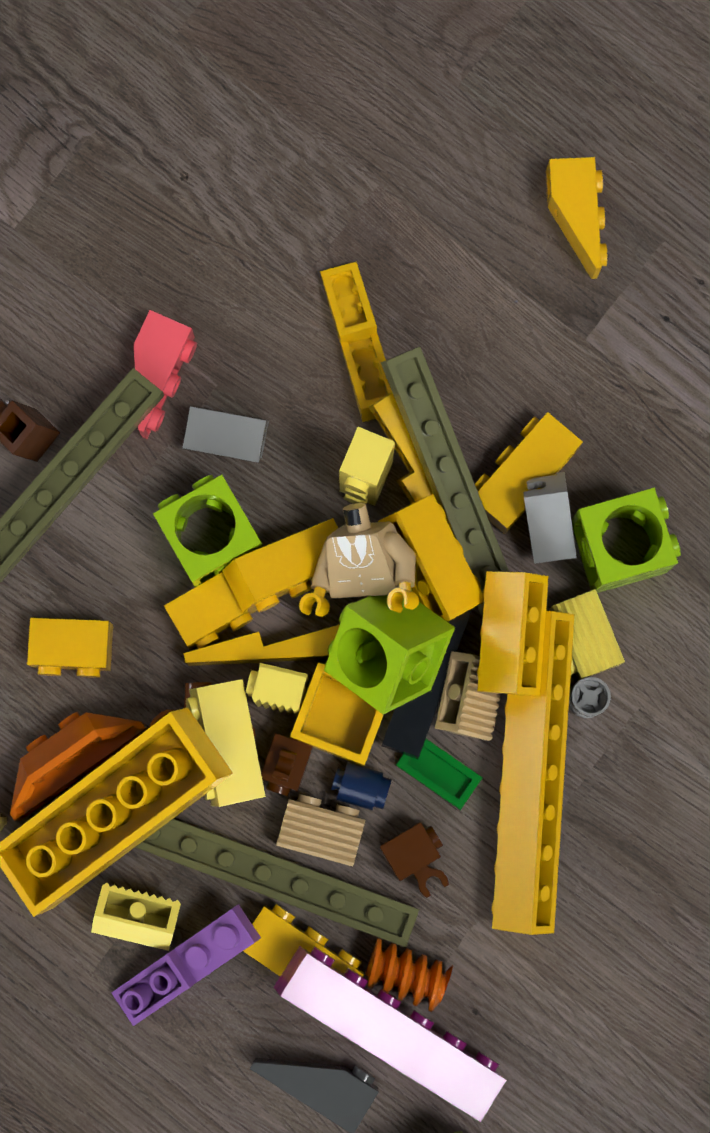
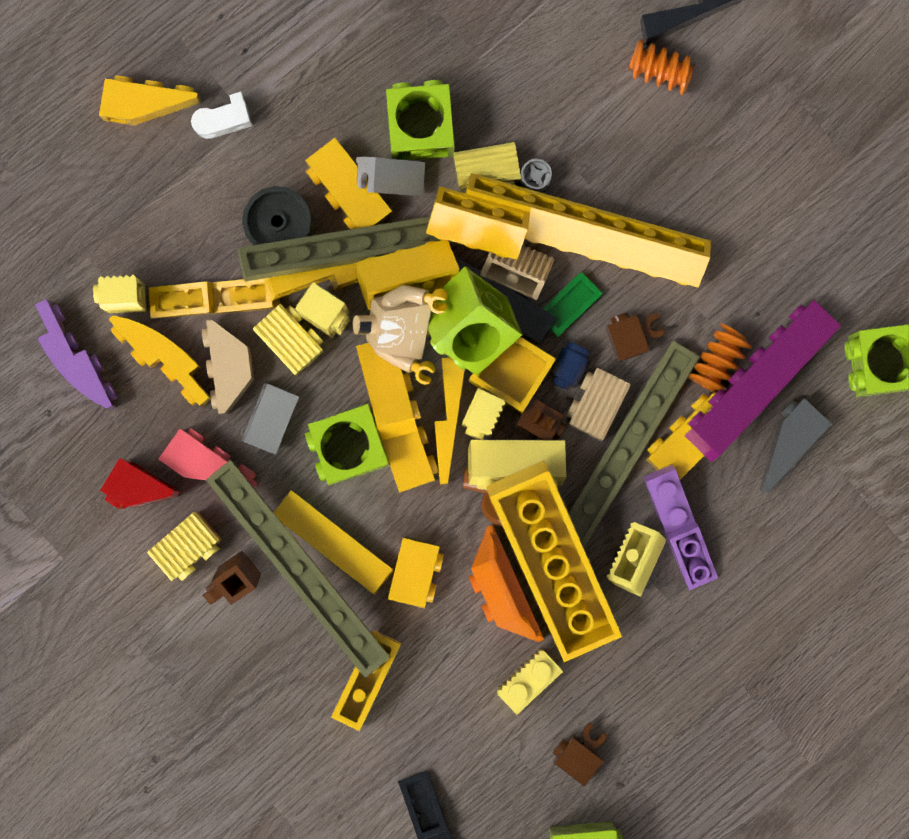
camera: 75 degrees left, 5 degrees up
none -> medium lavender slope [35,299,118,410]
none -> light yellow brick [93,274,146,313]
none -> red slope [100,458,182,509]
none -> yellow slope [108,315,211,407]
none -> light yellow brick [147,511,222,581]
none -> white leg [191,92,253,139]
none -> tan slope [202,320,254,415]
none -> pearl dark grey wheel [242,186,314,245]
none -> light yellow brick [253,304,324,377]
none -> yellow slope [274,490,394,595]

